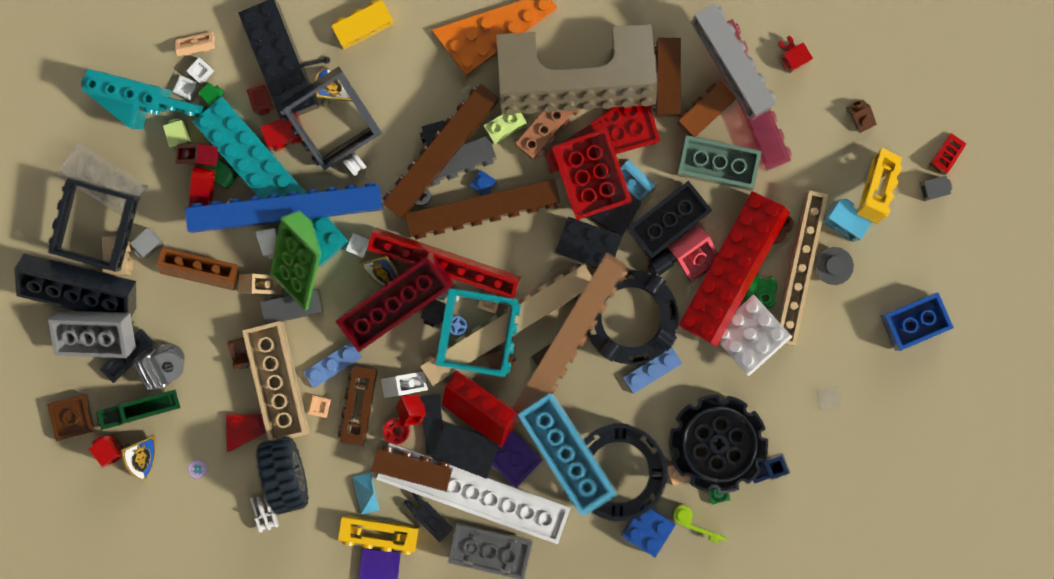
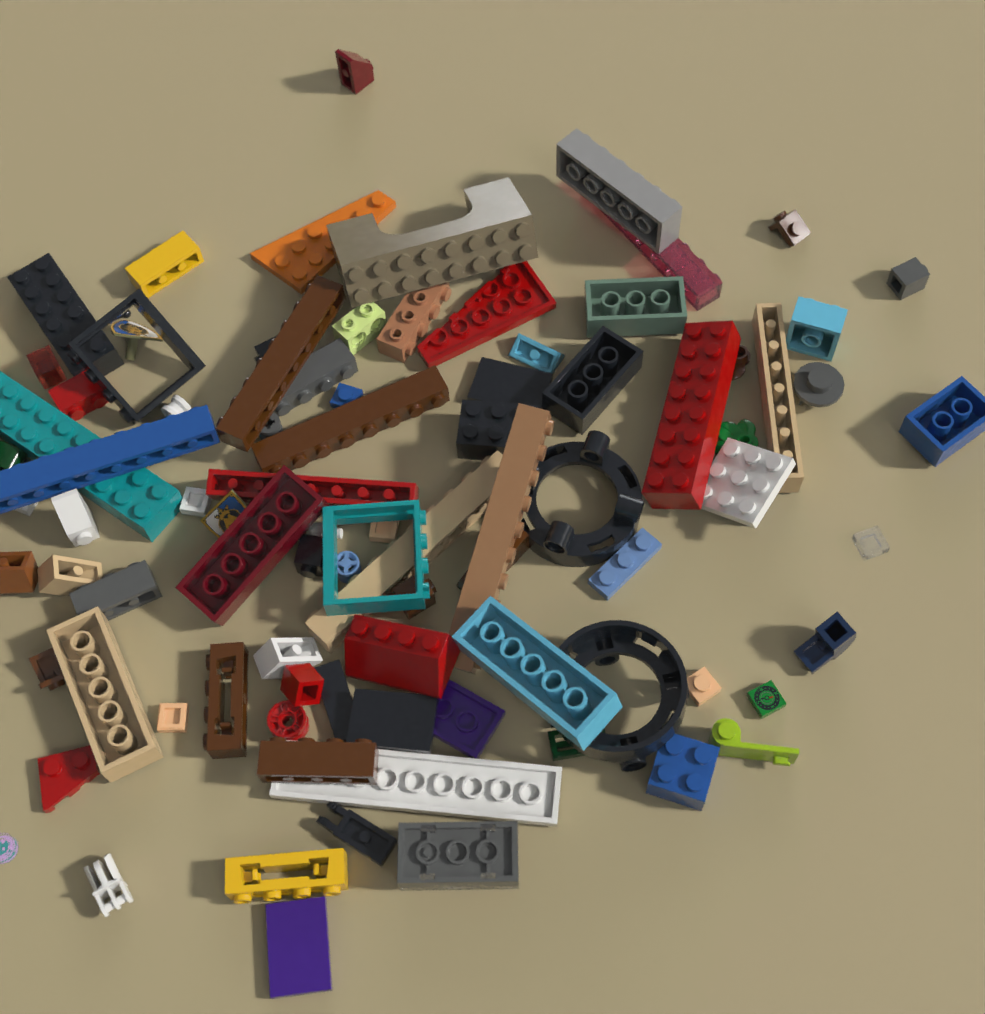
camera: 15 degrees left, 25 degrees down
black wheel [256,436,309,515] -> none
bright green slope [270,211,321,310] -> none
medium blue plate [303,342,363,388] -> none
medium azure slope [352,473,380,515] -> none
red slope [552,128,632,221] -> none
black brick [647,249,677,276] -> none
reddish brown brick [652,37,681,117] -> none
coral slope [667,224,718,282] -> none
black piece [668,394,768,494] -> none
dark orange brick [677,82,736,137] -> none
red brick [778,35,813,73] -> none
yellow brick [857,148,902,224] -> none
red slope [929,133,966,175] -> none

